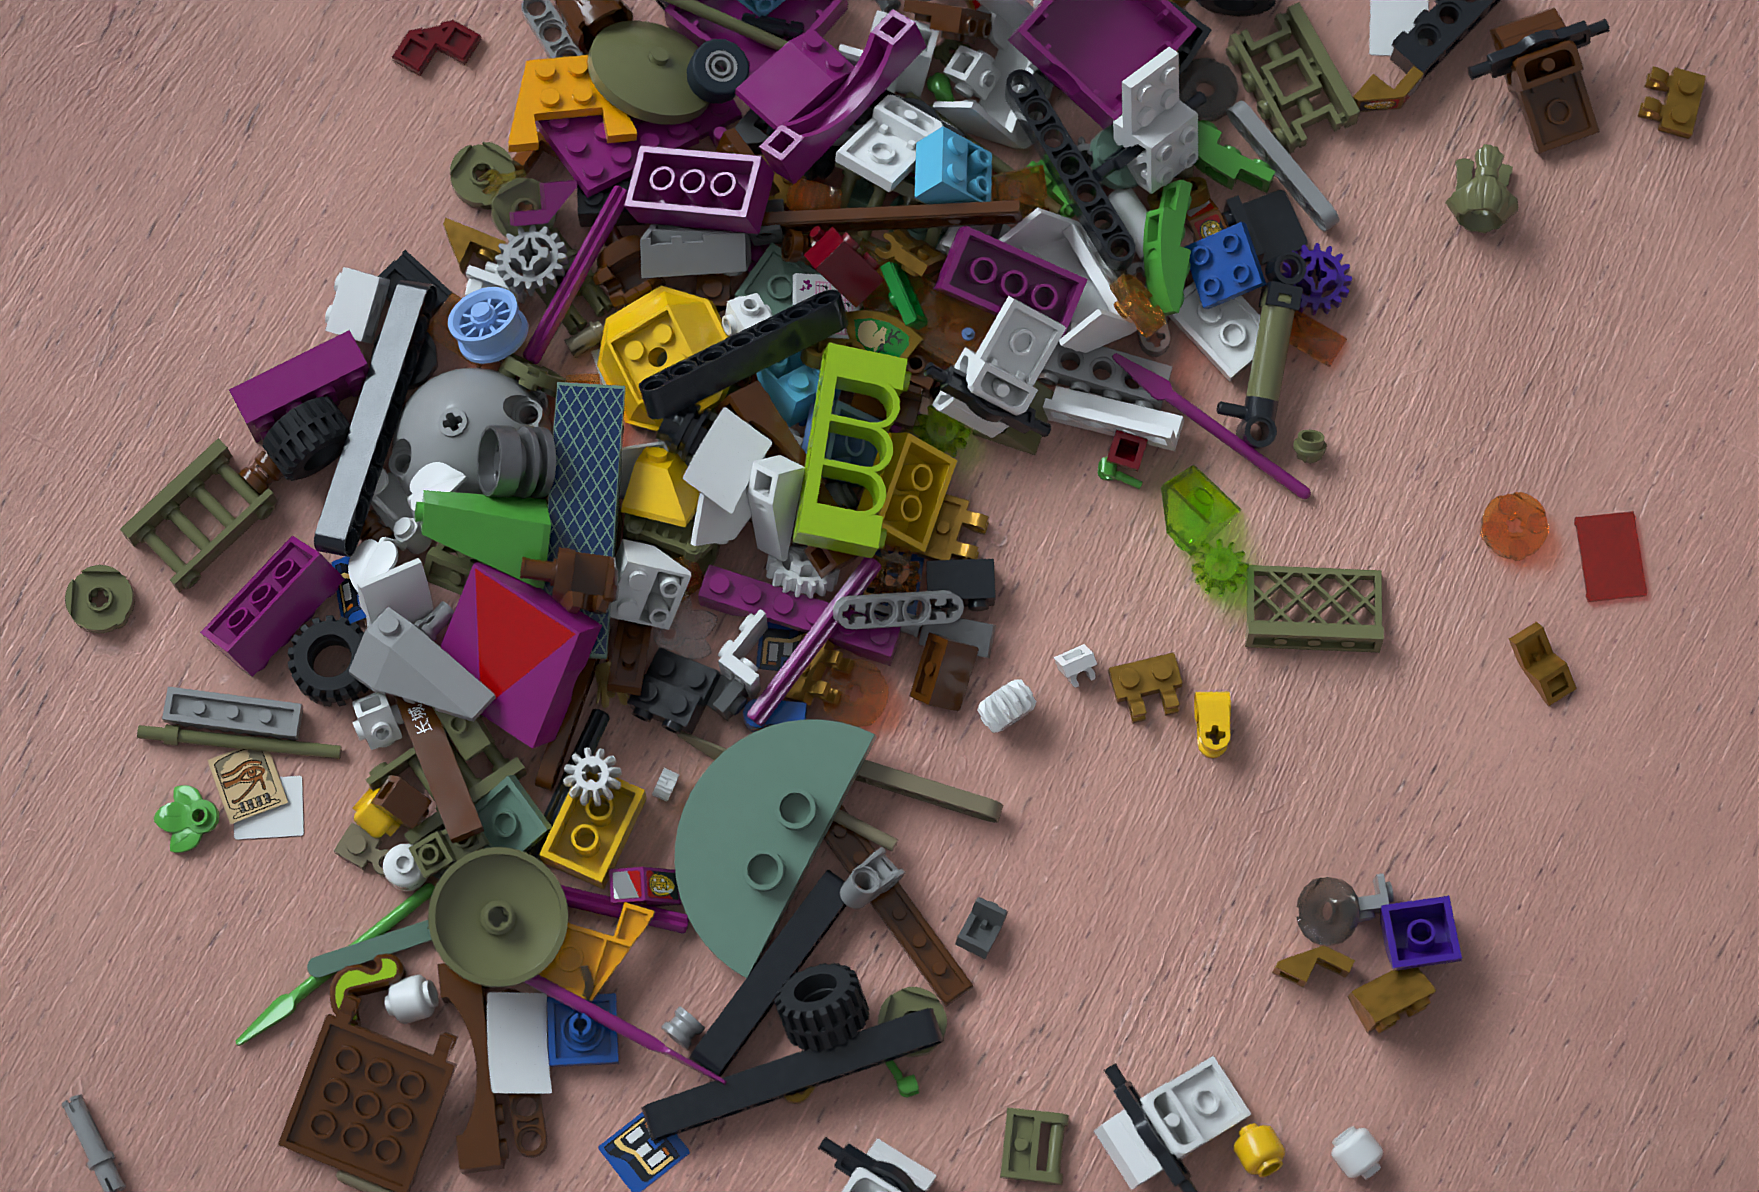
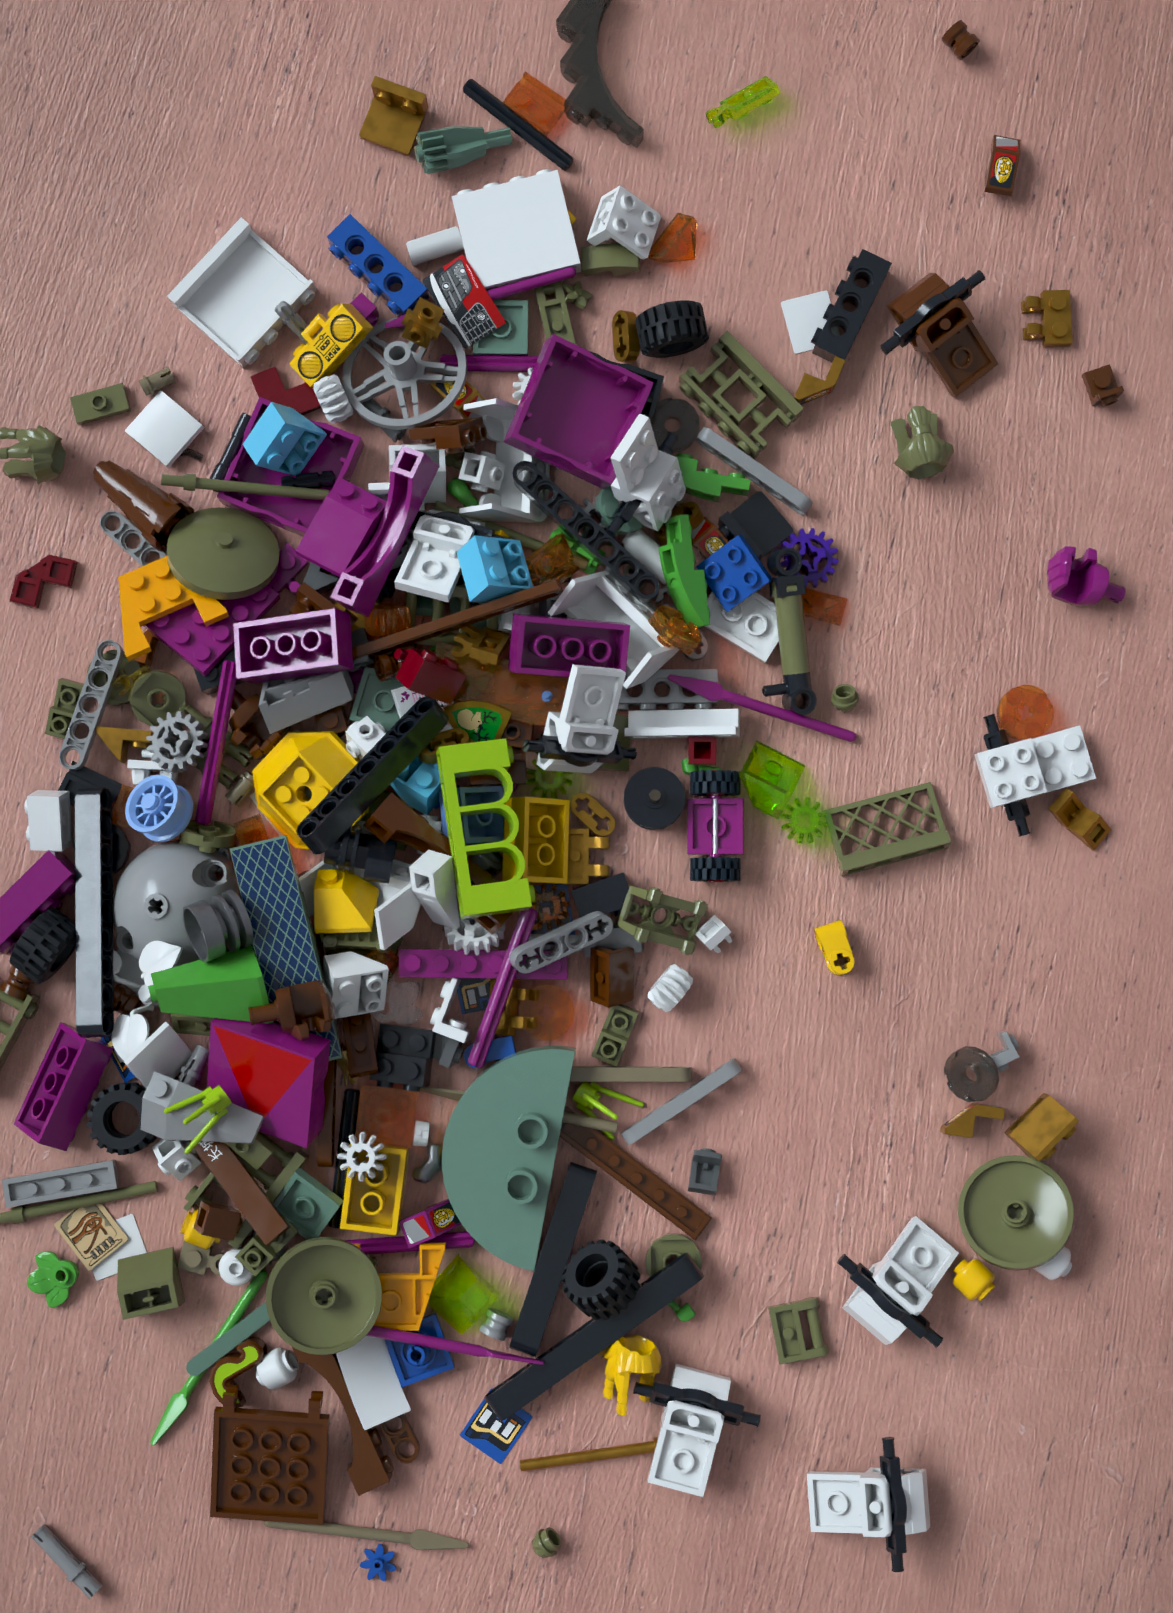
camera: 10 degrees left, 10 degrees up
magenta slope [509,180,577,226] -> none
clear smoke leg [580,965,594,1000] -> none
white sticker [683,407,772,514] -> none
black wheel [687,39,749,104] -> none
light grey piece [840,847,906,909] -> none
green plate [880,261,928,330] -> none
pearl gold plate [1108,652,1183,724] -> none
dark purple slope [1380,896,1462,971] -> none
clear red piece [1574,511,1648,602] -> none
none -> olive slope [45,678,84,739]
none -> light grey beam [59,640,124,771]
none -> olive slope [117,1247,185,1320]
none -> lime plant [164,1085,232,1154]
none -> clear orange plate [356,1085,418,1147]
none -> flat silver arm [412,1144,441,1183]
none -> clear neon green slope [428,1254,499,1335]
none -> pearl gold beam [570,793,615,837]
none -> lime plant [572,1082,644,1140]
none -> olive slope [591,1004,639,1067]
none -> yellow piece [603,1335,661,1416]
none -> olive piece [618,886,708,955]
none -> light grey beam [620,1058,743,1145]
none -> black wheel [623,767,685,830]
none -> plate [687,770,744,882]
none -> olive dish [958,1155,1074,1271]
none -> white piece [975,714,1096,837]
none -> magenta piece [1047,546,1126,606]
none -> reddish brown bracket [1082,364,1124,407]

